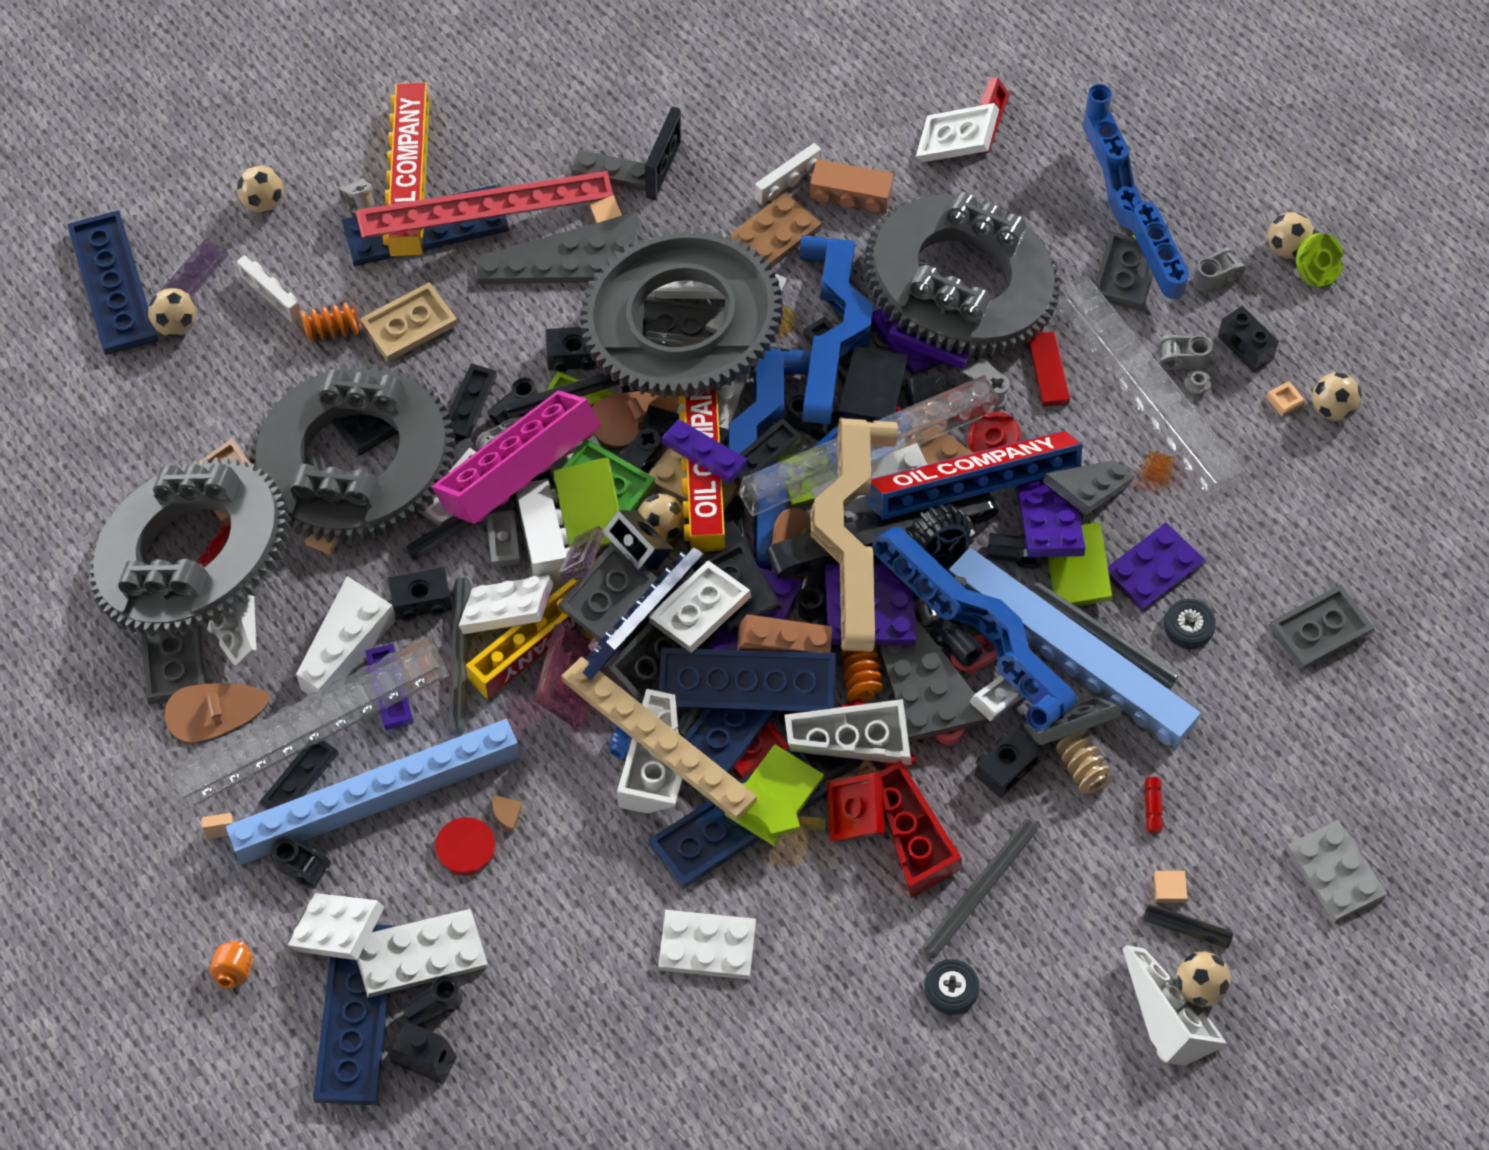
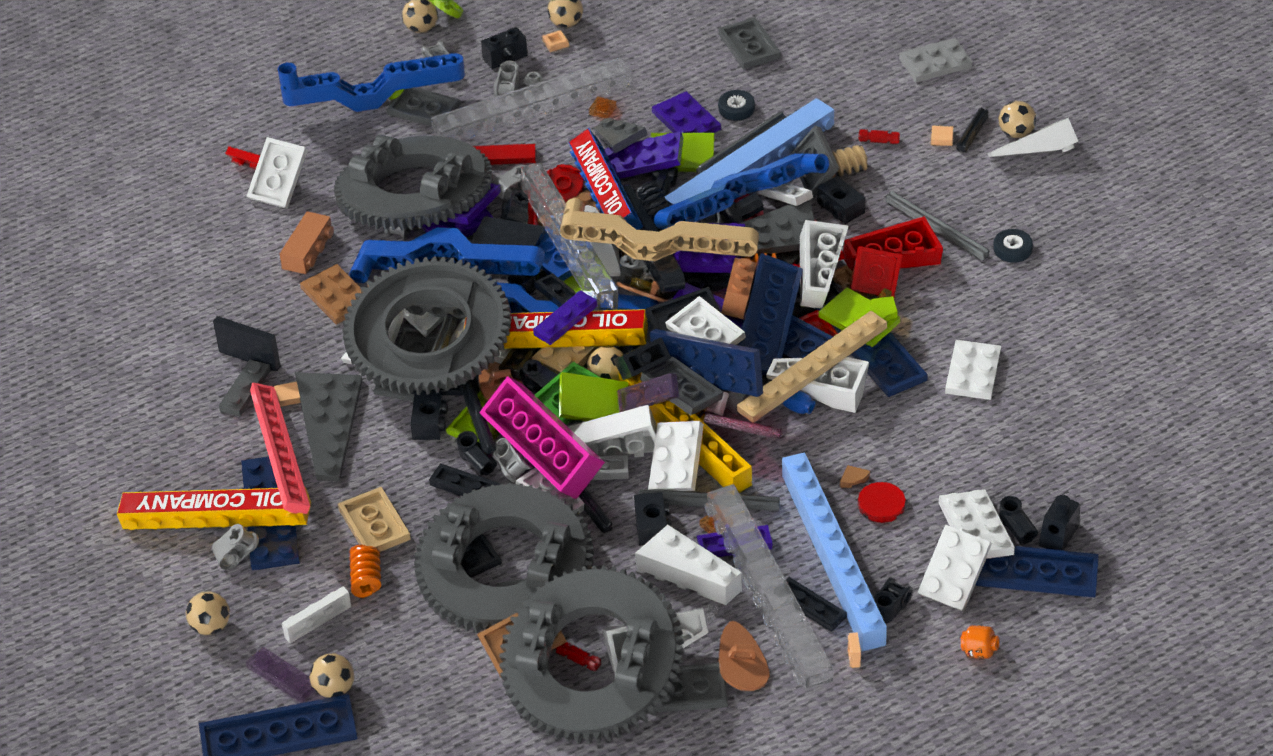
camera: 80 degrees left, 15 degrees down
white plate [755,143,821,205] -> none

